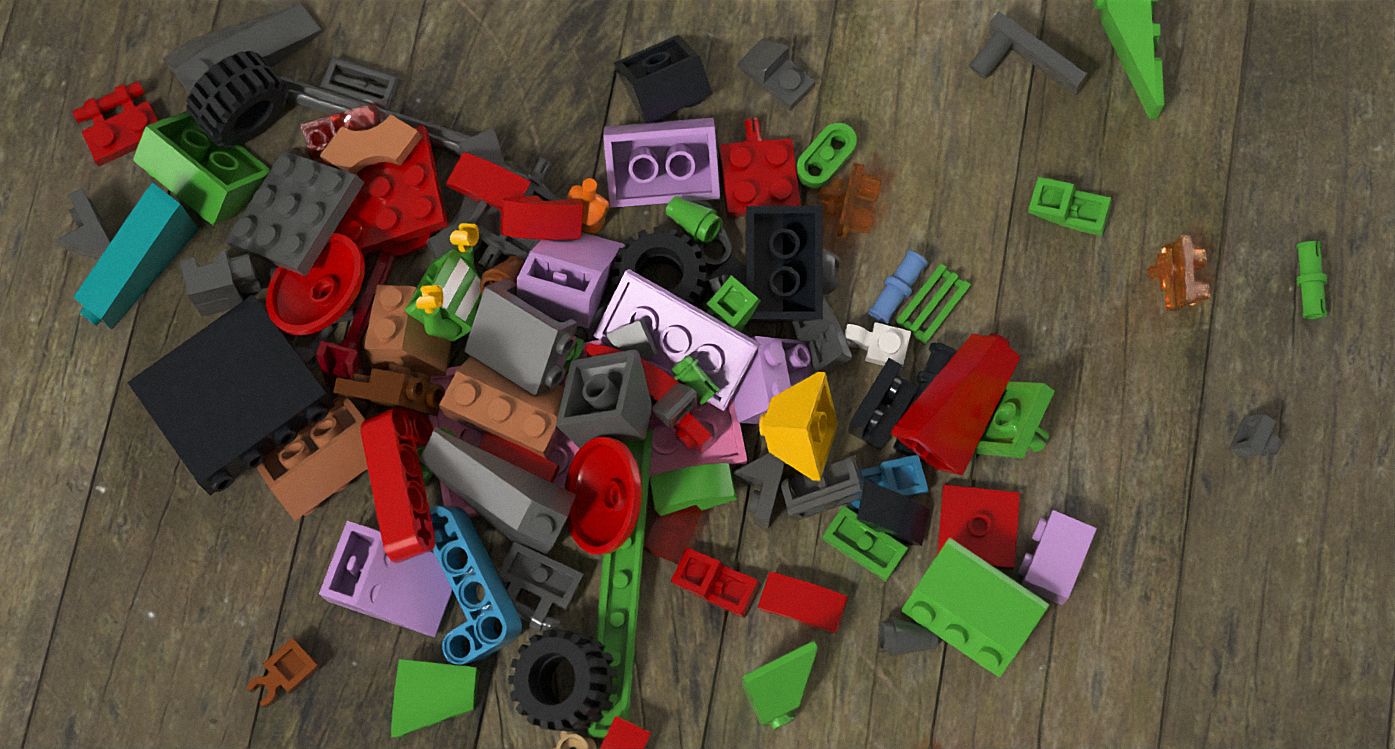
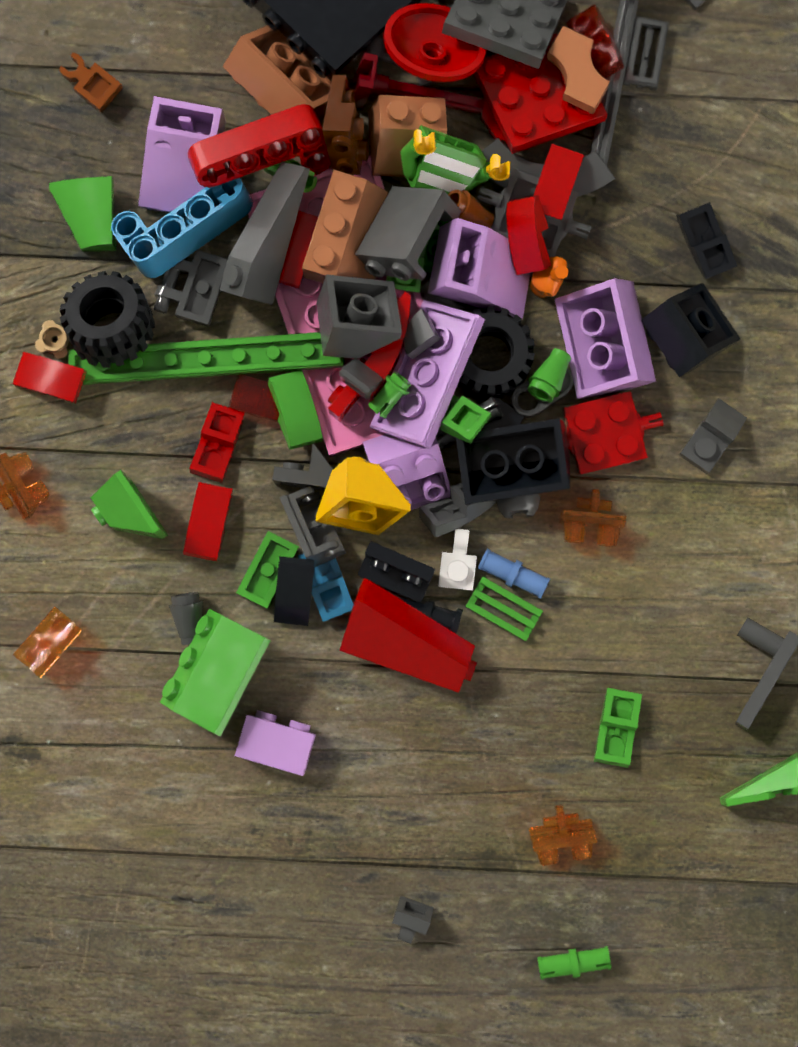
camera: 80 degrees right, 10 degrees up
red dish [564,437,643,555] -> none
bright green plate [797,123,857,189] -> none
red plate [937,485,1020,570] -> none
bright green tile [974,381,1055,458] -> none
none -> black slope [676,202,737,279]

